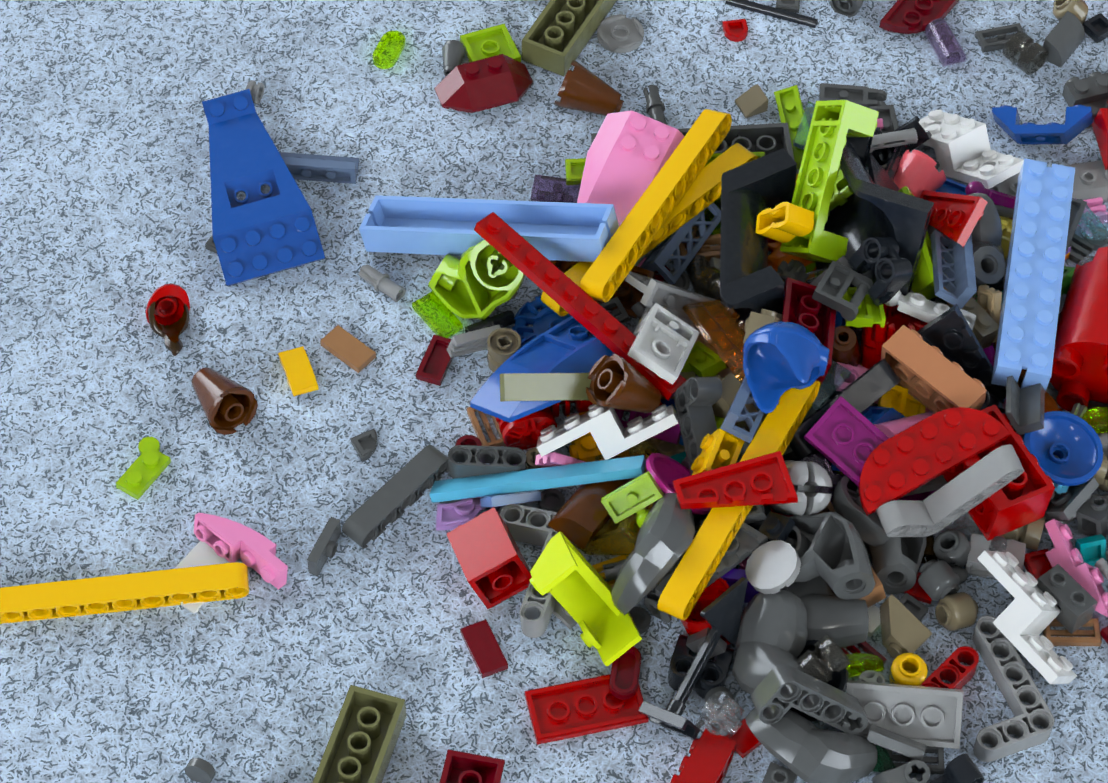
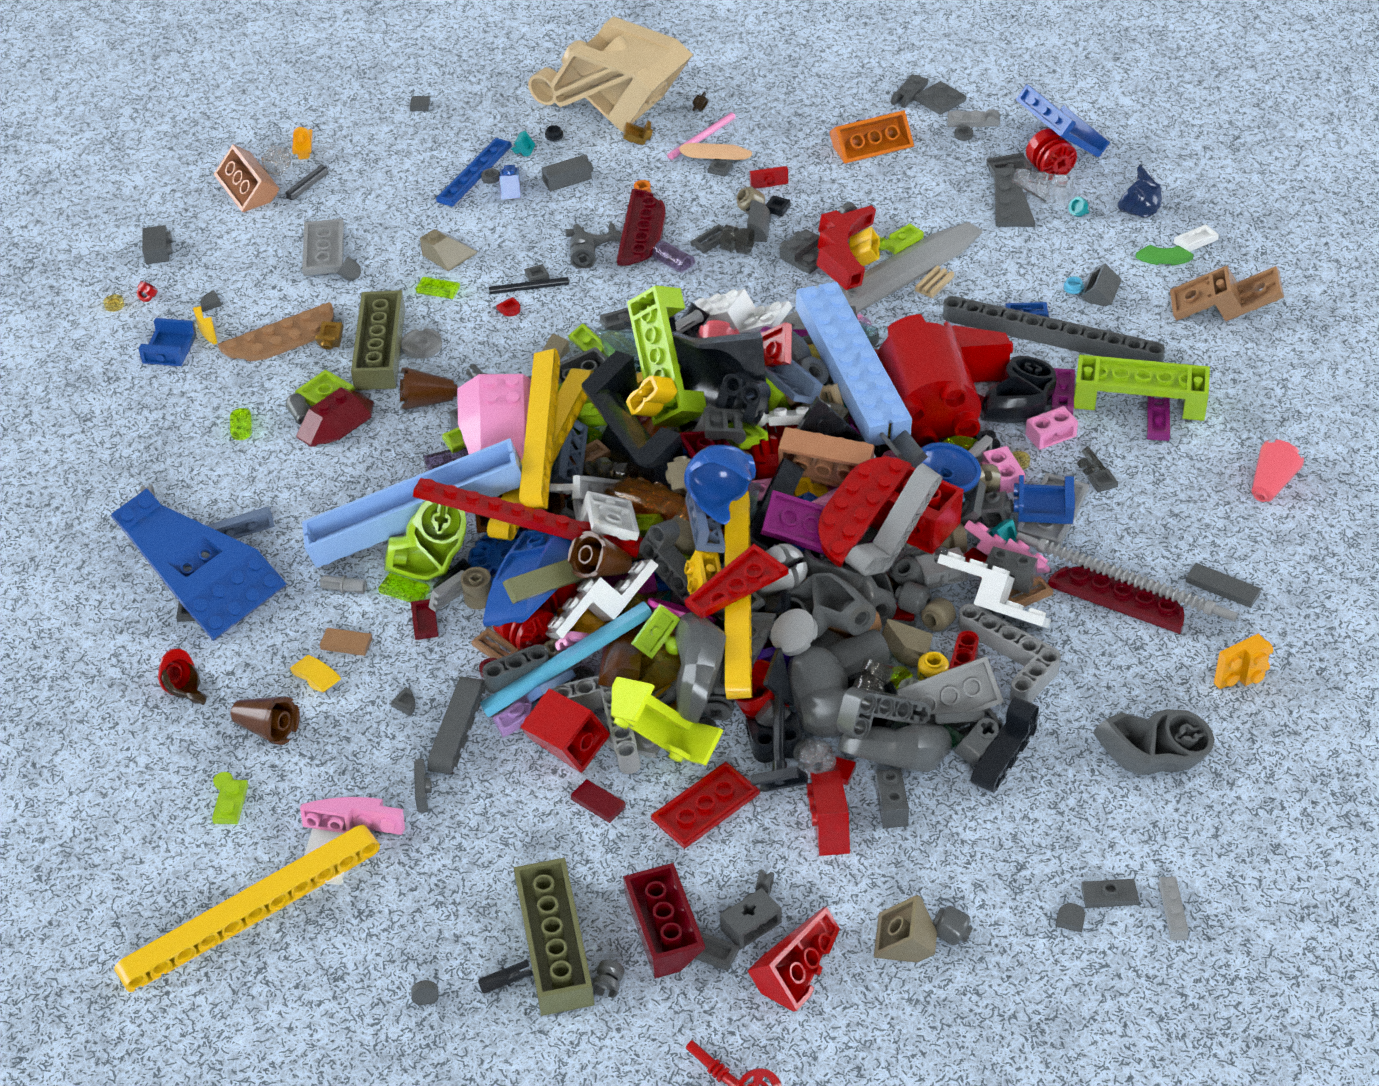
camera: 25 degrees left, 10 degrees down
dark red tile [609,646,642,700] -> none
blue slope [992,105,1094,144] -> none

